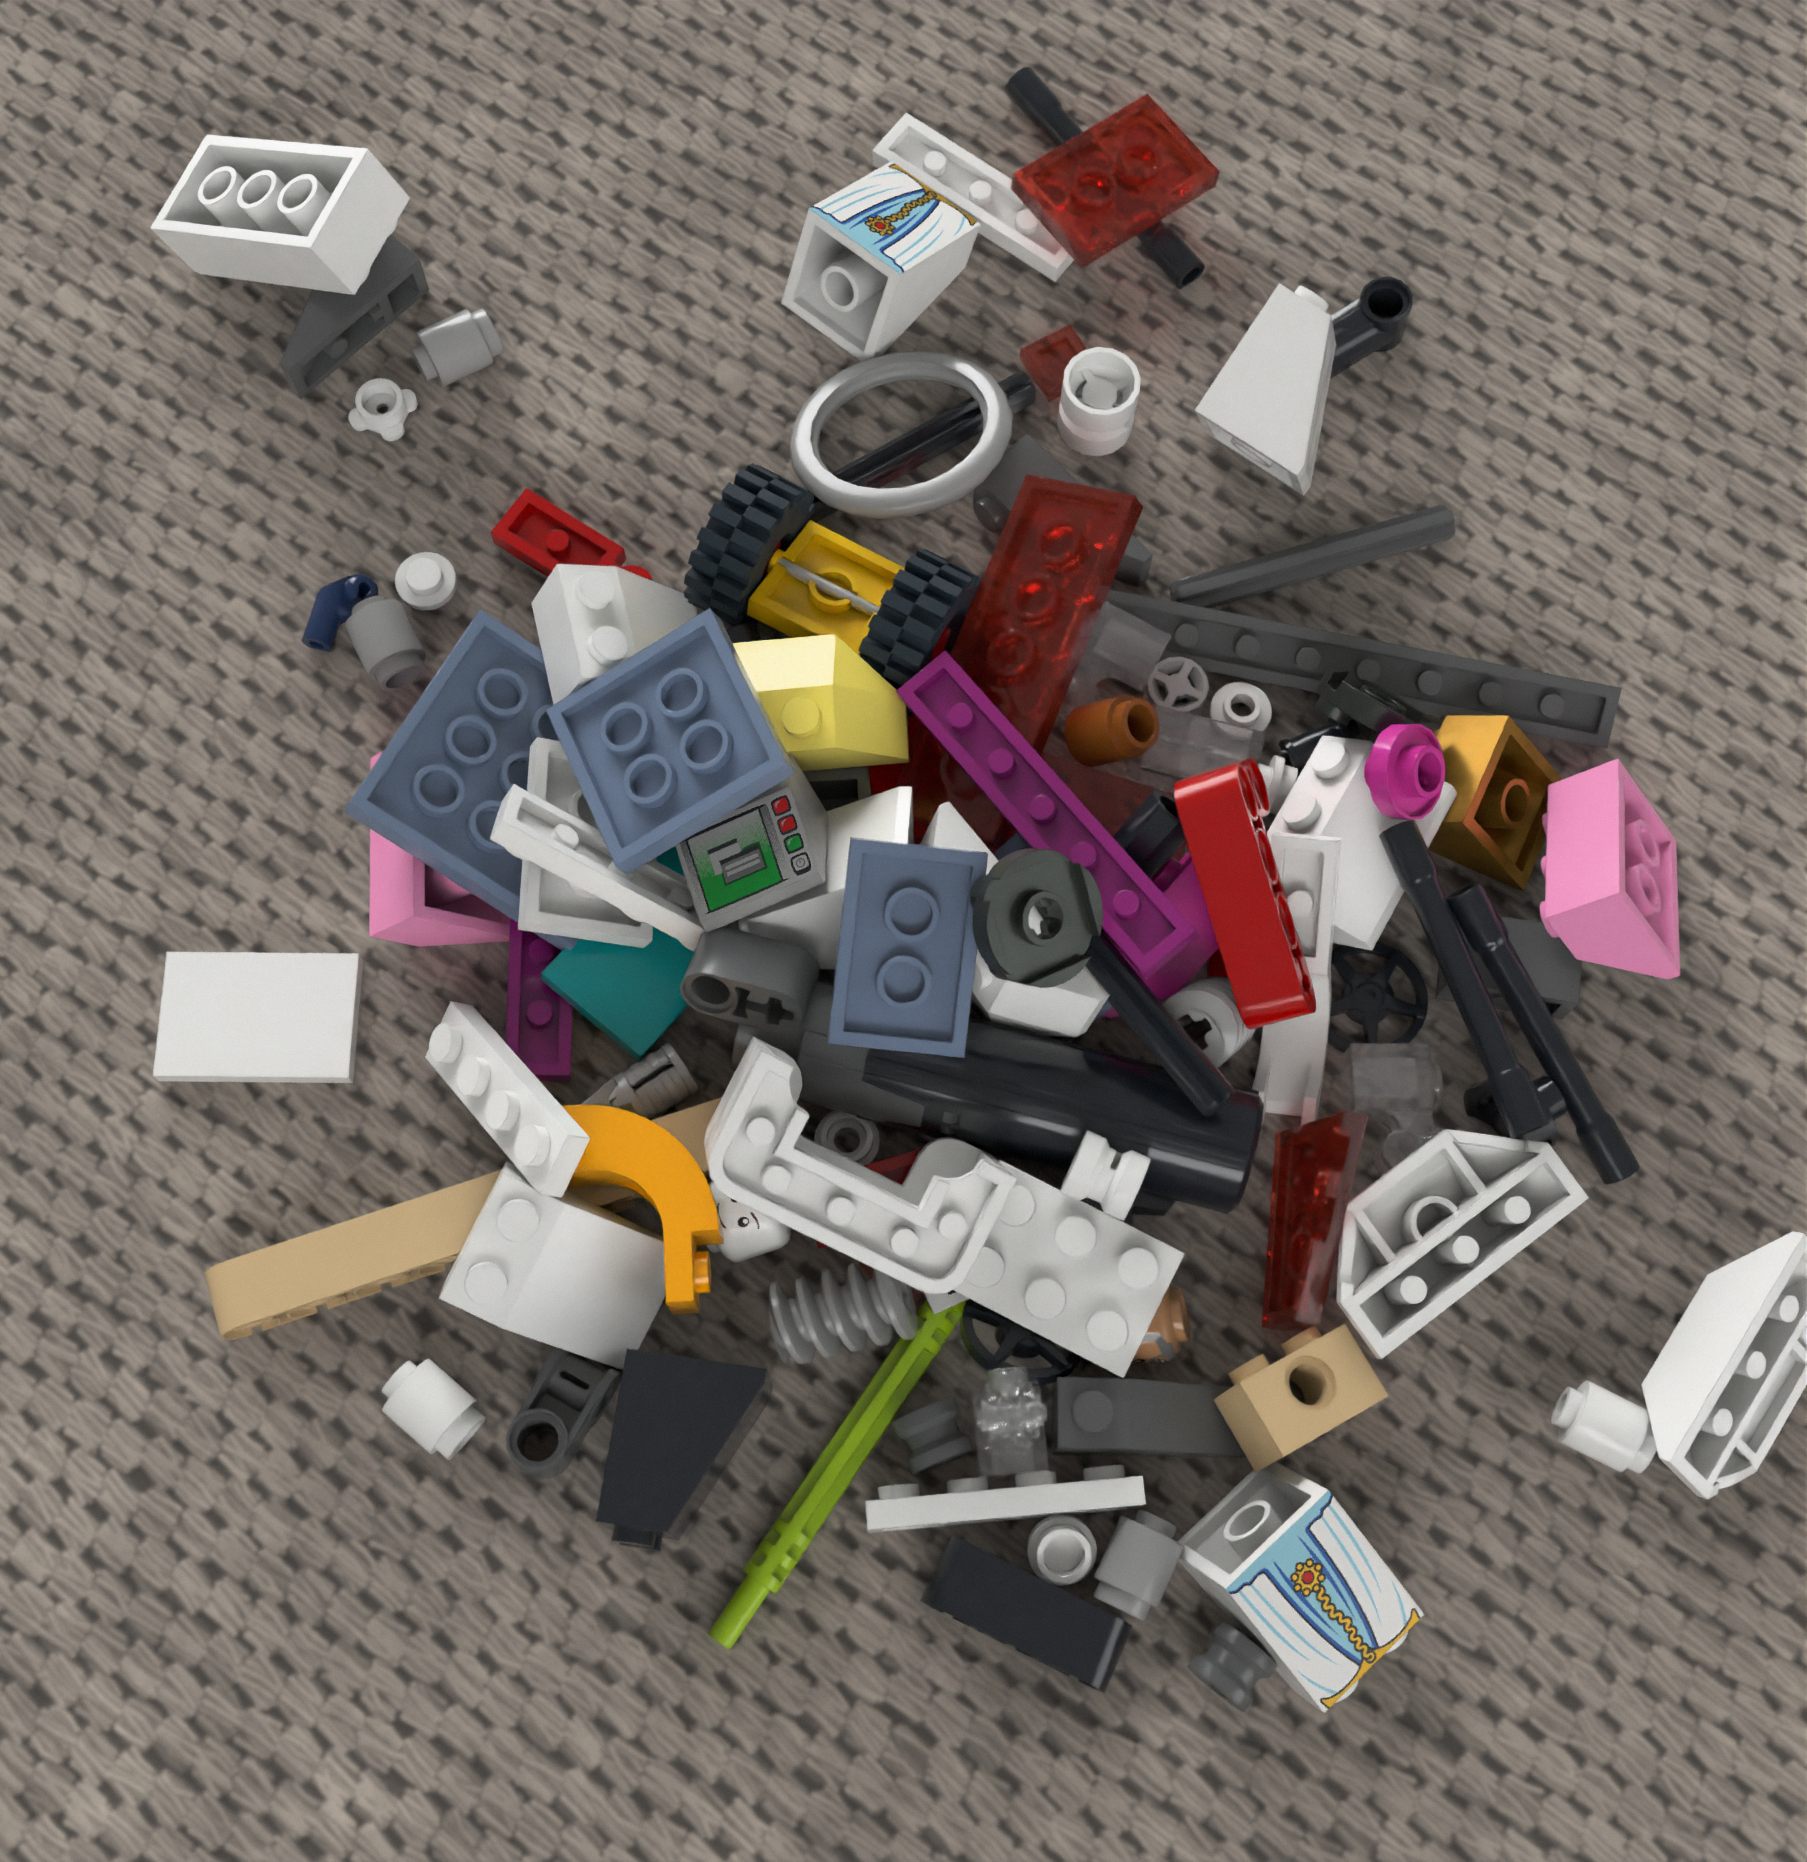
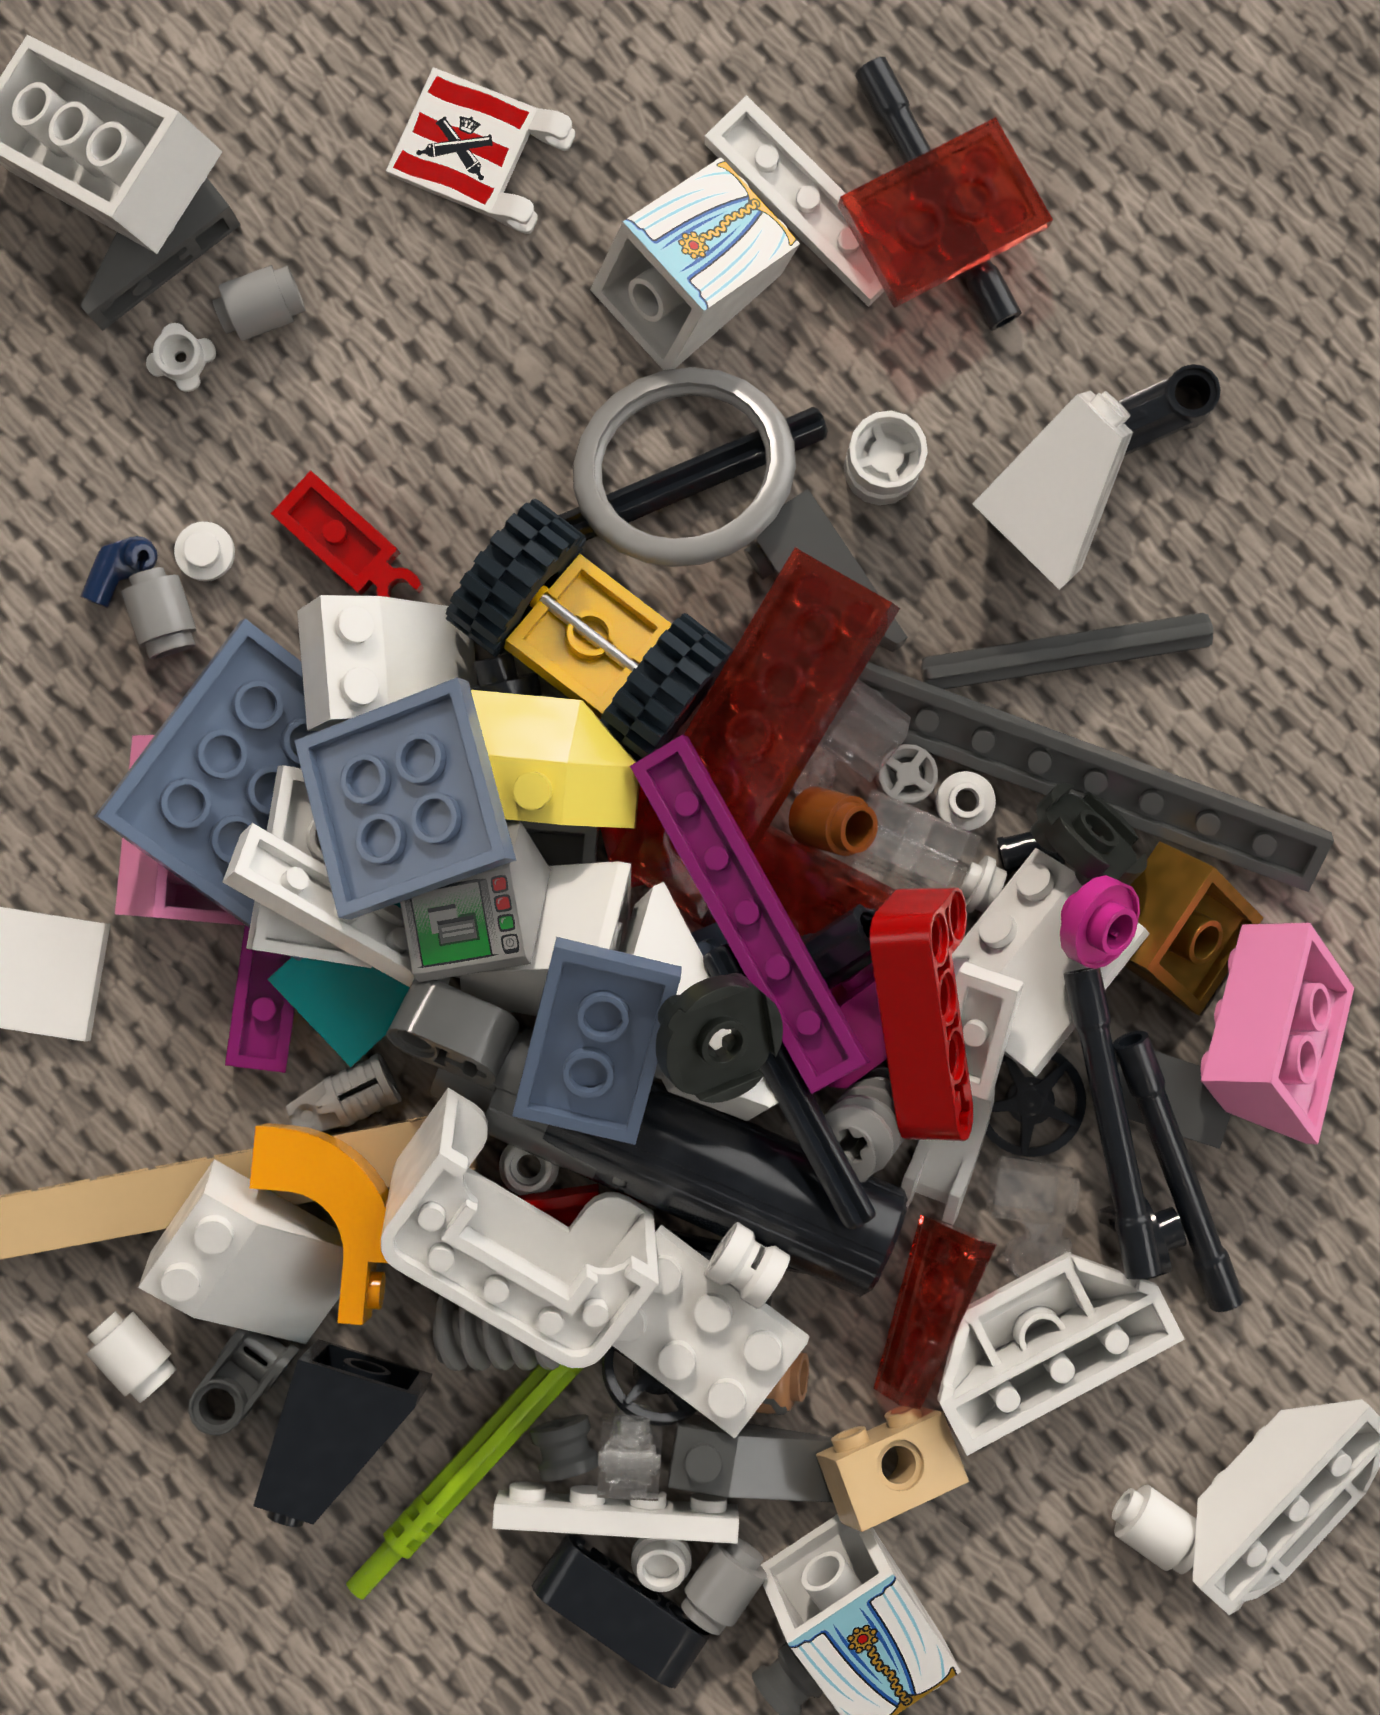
camera: 10 degrees right, 15 degrees up
white plate [425,1001,591,1198] -> none
clear red tile [1019,324,1087,402] -> none
none -> flag [386,67,575,234]

